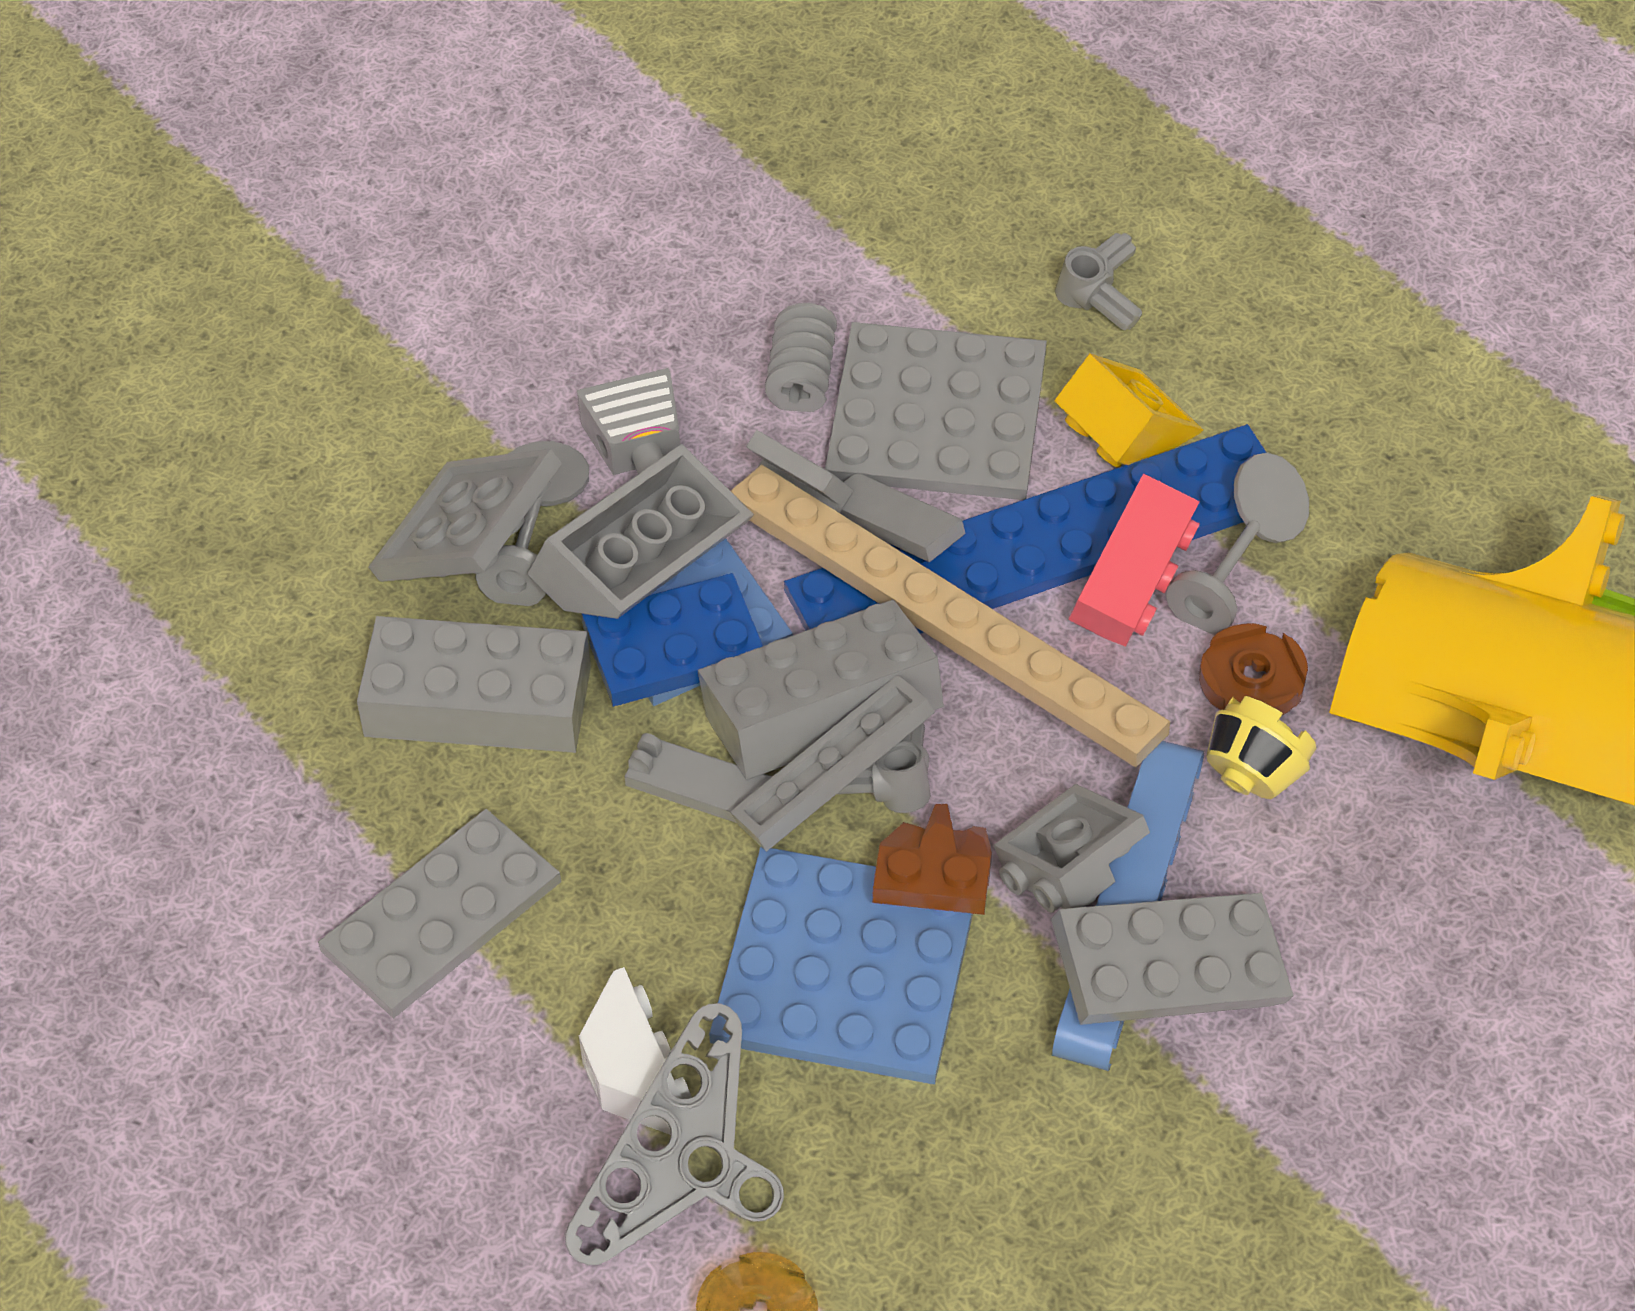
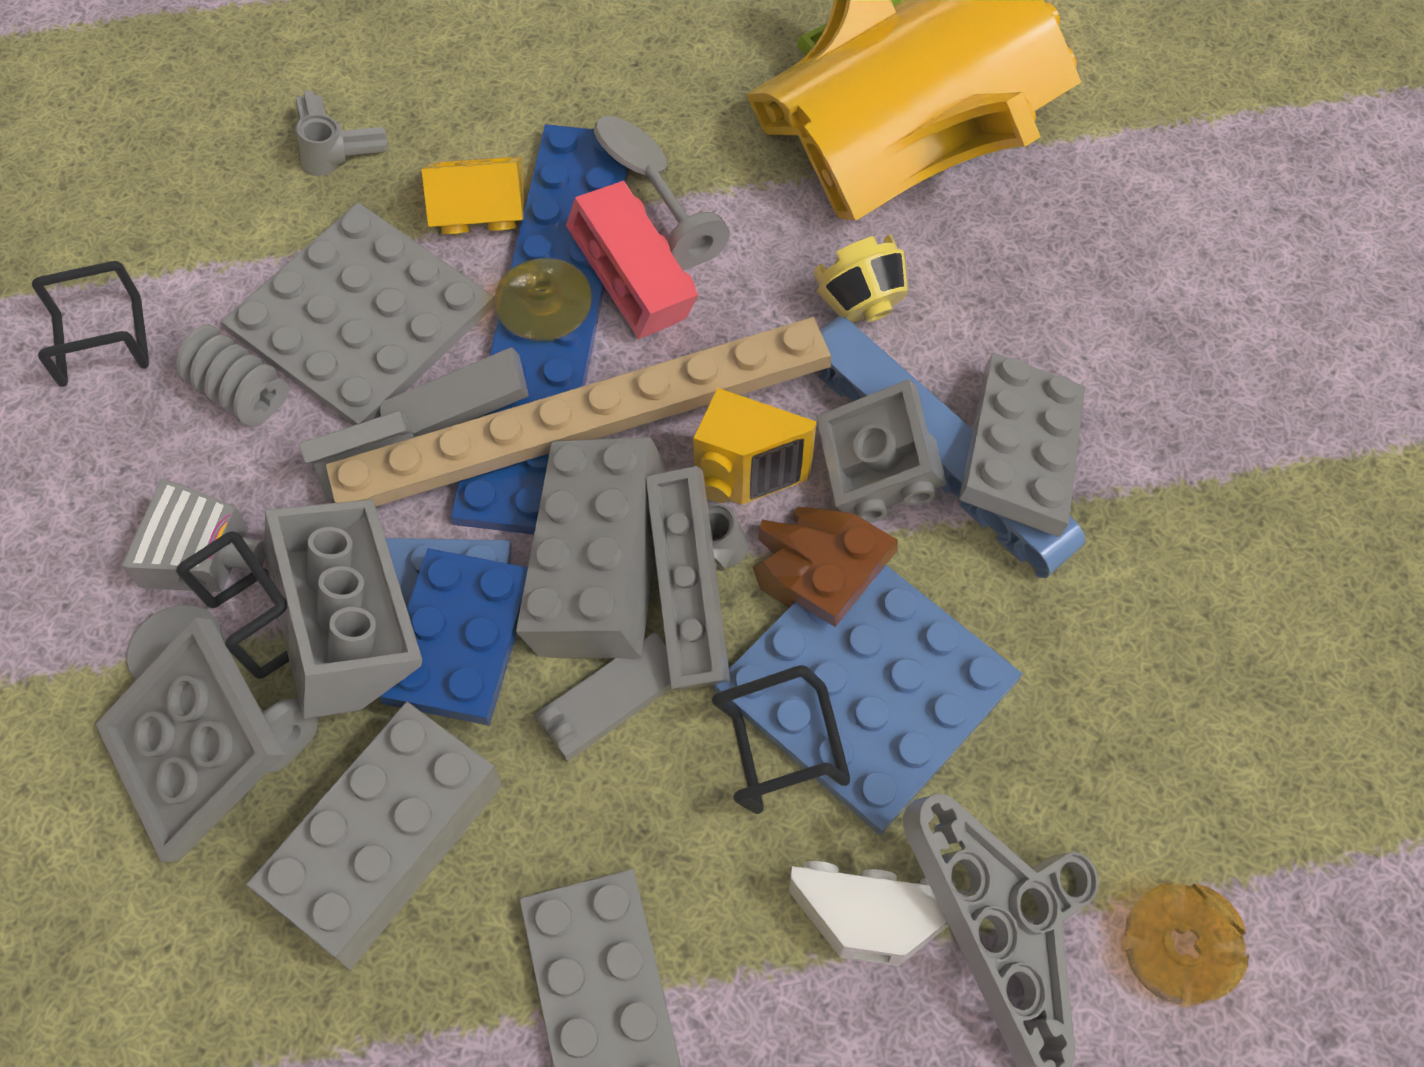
camera: 60 degrees left, 10 degrees up
dark orange plate [1199,623,1308,716] -> none
none -> black piece [32,261,149,387]
none -> black piece [176,531,289,679]
none -> clear yellow dish [494,258,592,341]
none -> yellow slope [693,388,817,505]
none -> black piece [712,665,850,814]

